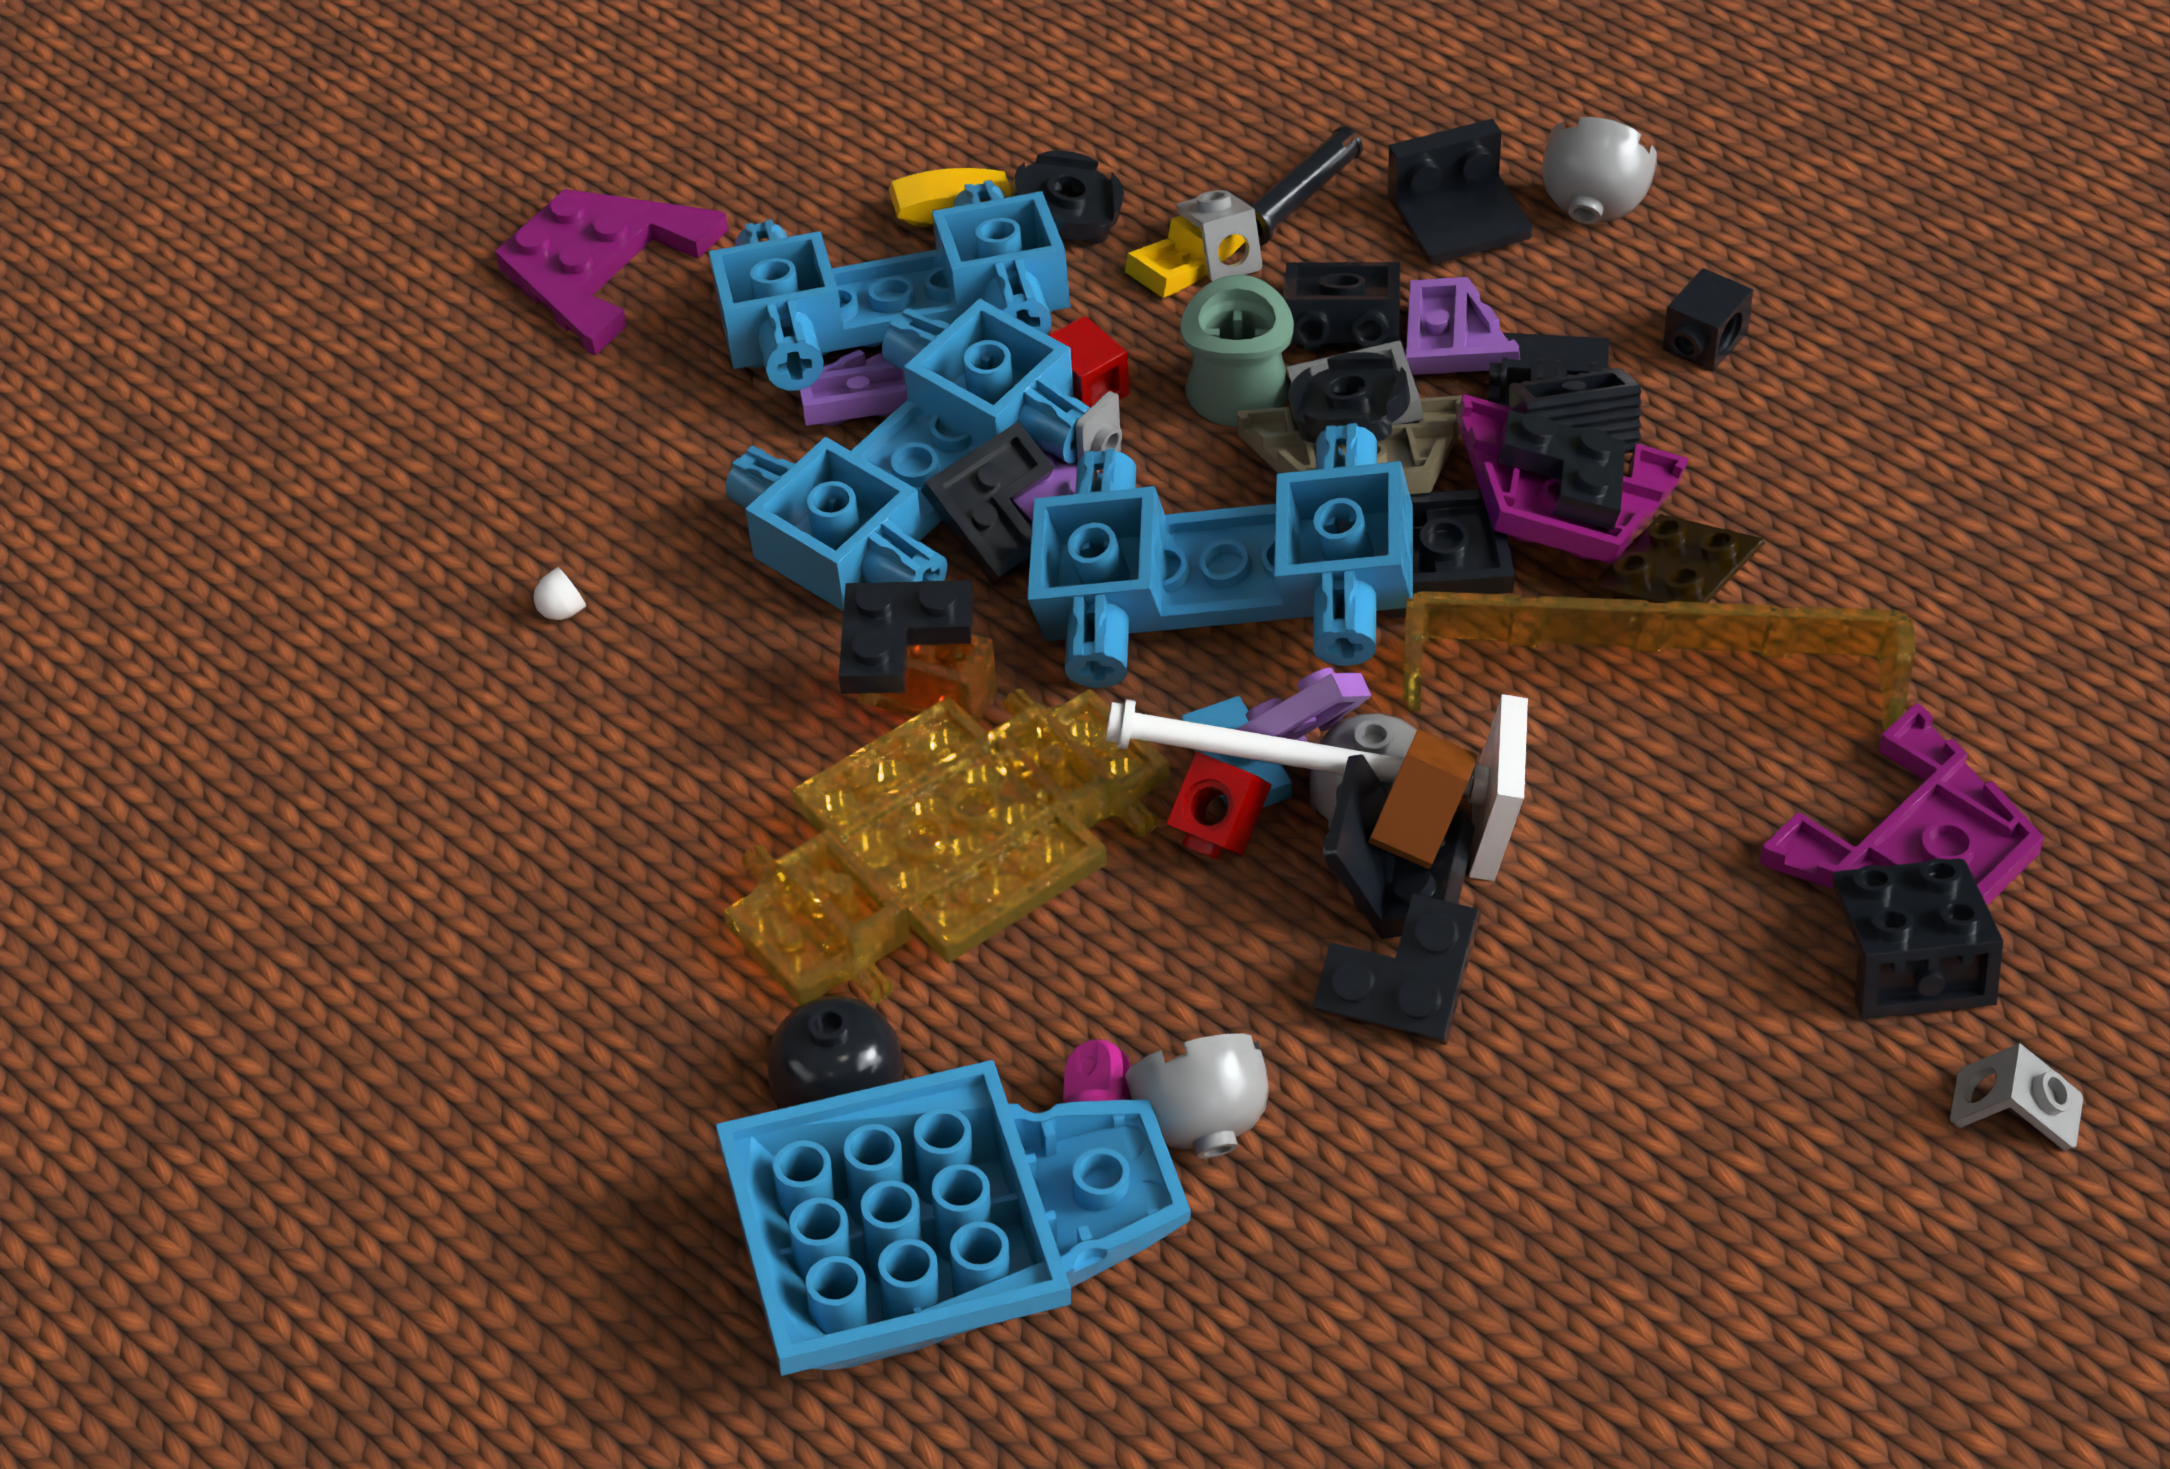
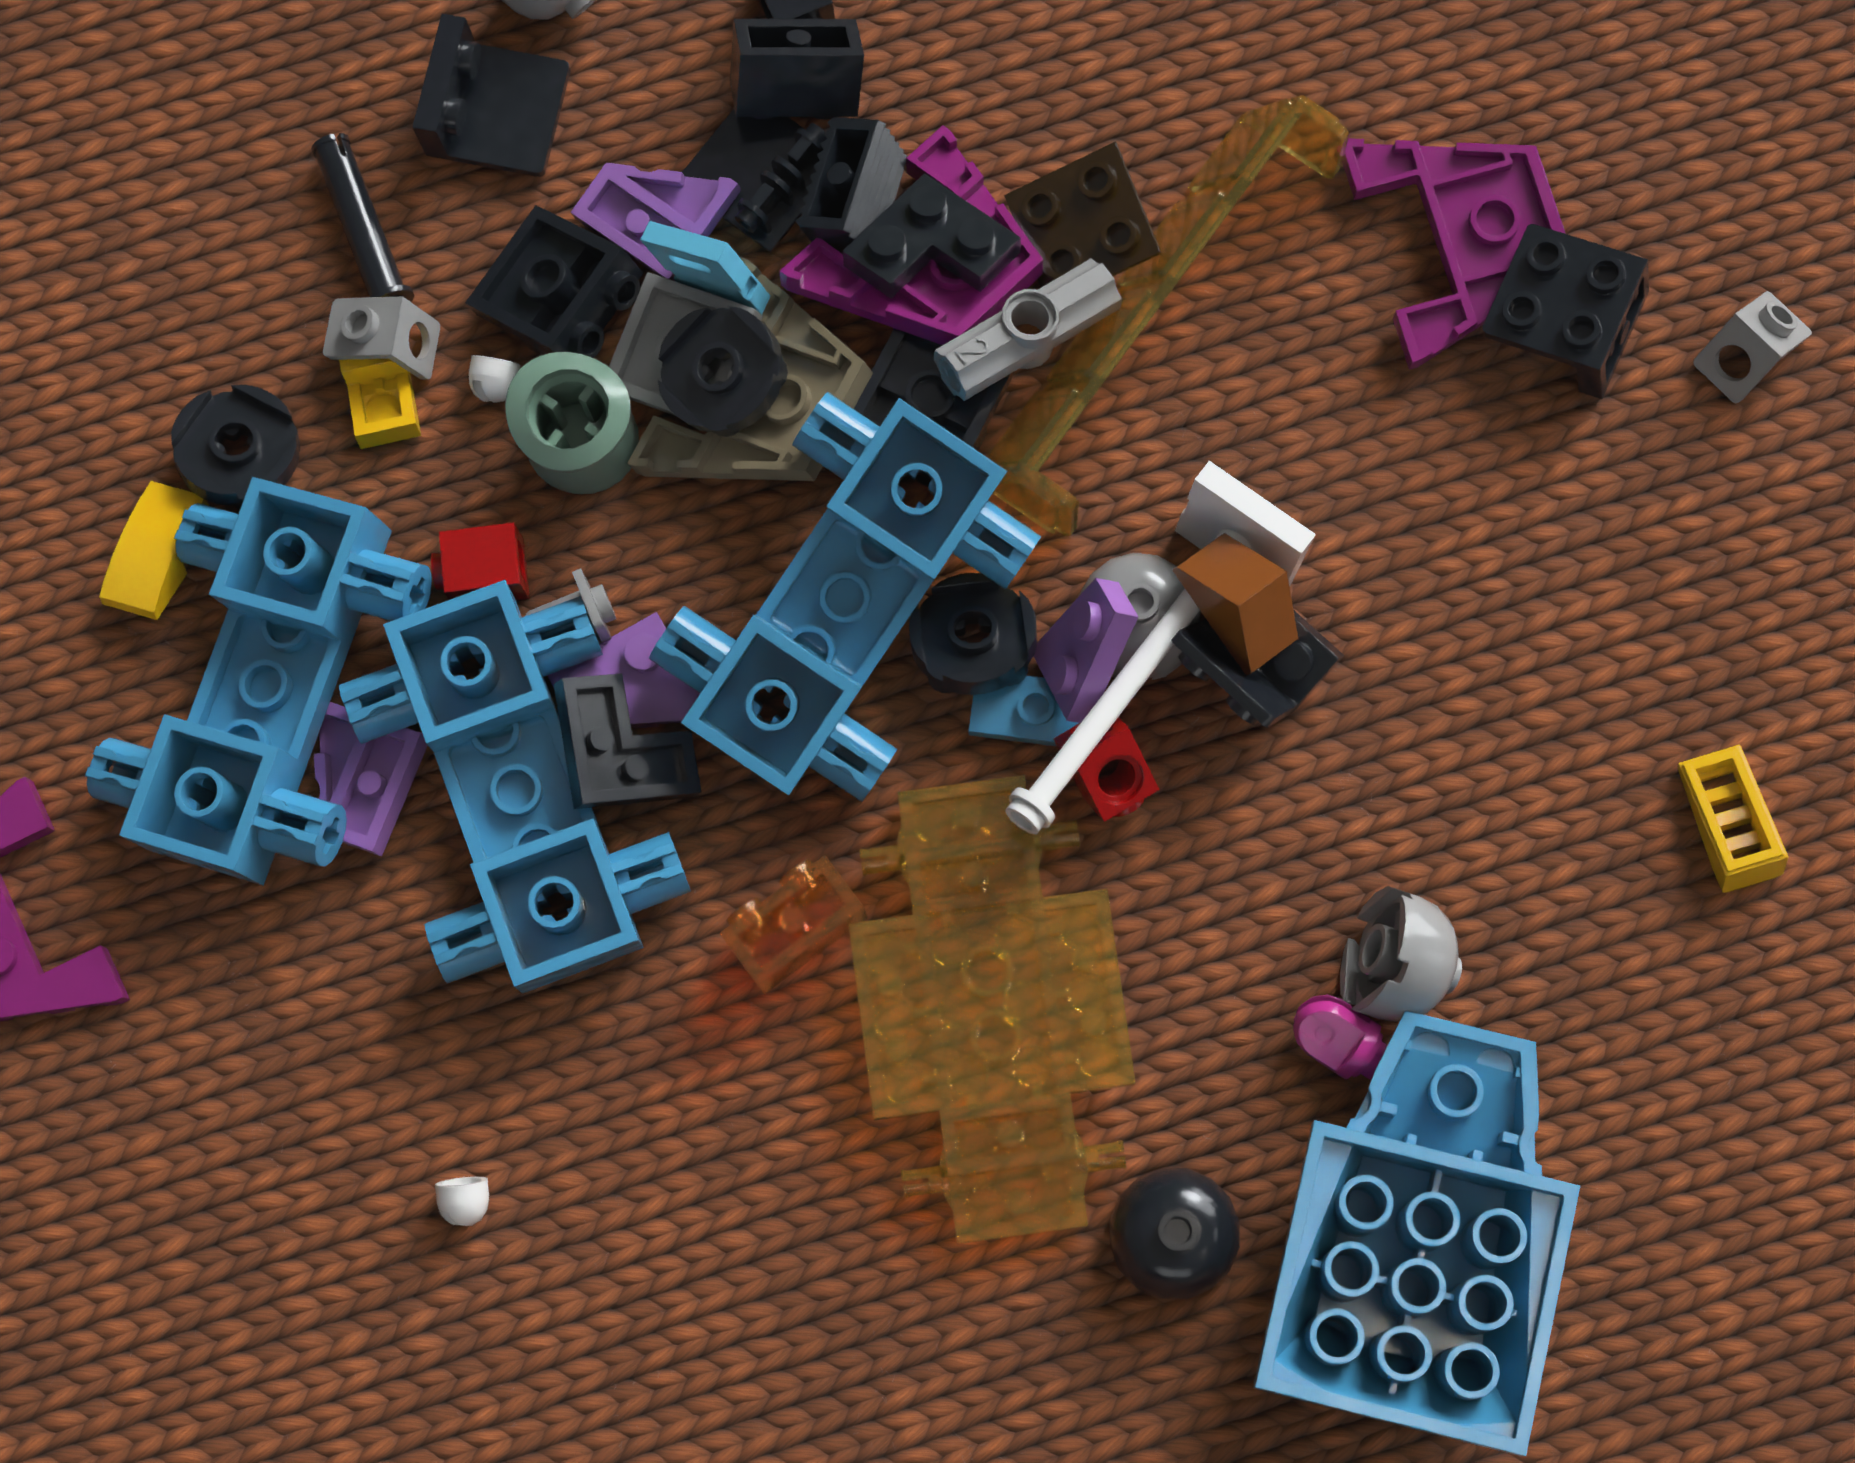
camera: 55 degrees left, 30 degrees up
black plate [839,580,973,694] -> none
black plate [1312,893,1481,1044] -> none
none -> medium azure piece [640,221,771,314]
none -> black brick [729,19,864,120]
none -> black plate [909,573,1037,695]
none -> light grey piece [934,258,1122,401]
none -> yellow slope [1678,745,1788,893]

